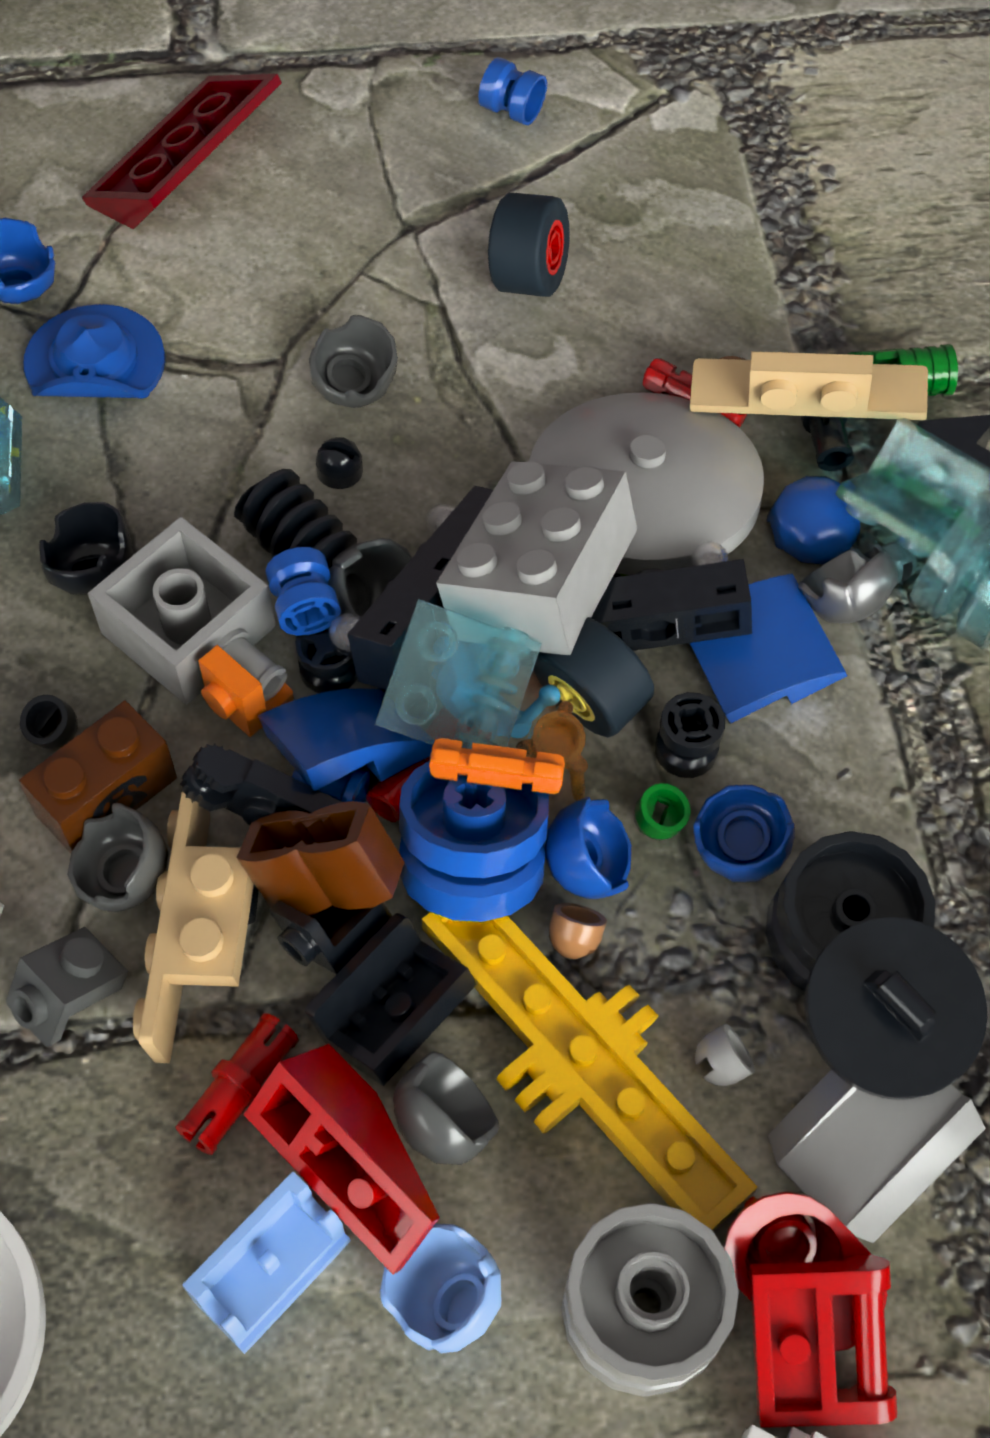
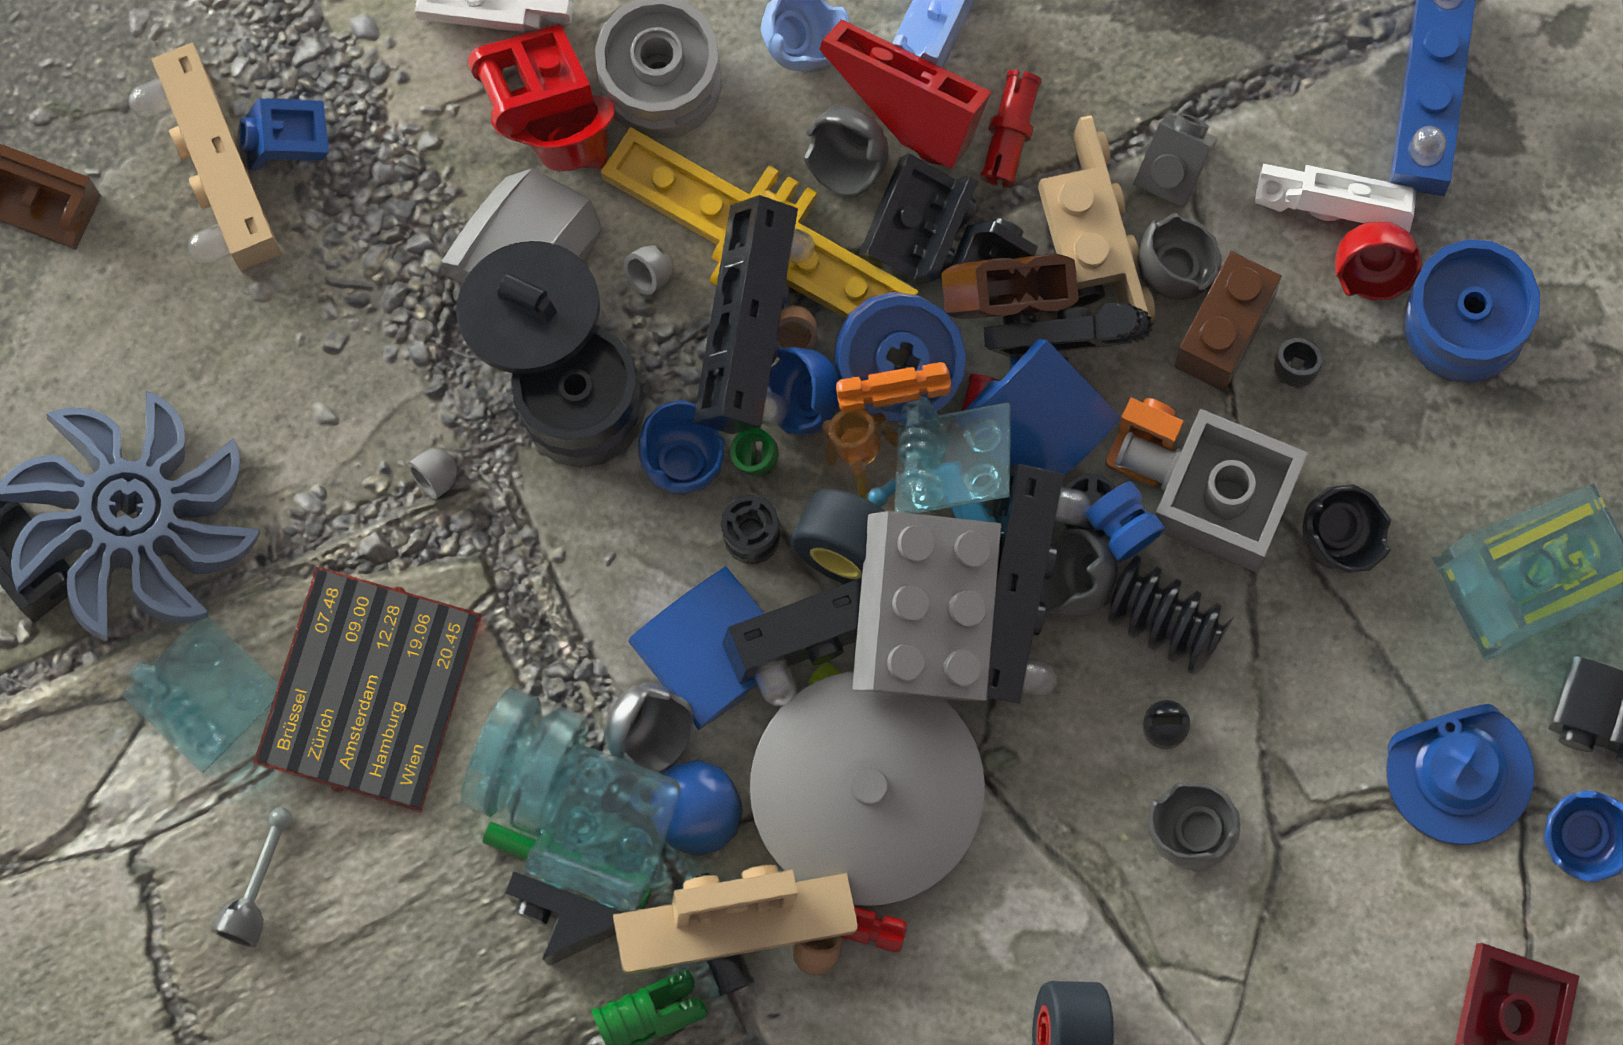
camera: 170 degrees right, 15 degrees up
none -> black piece [693,195,815,434]

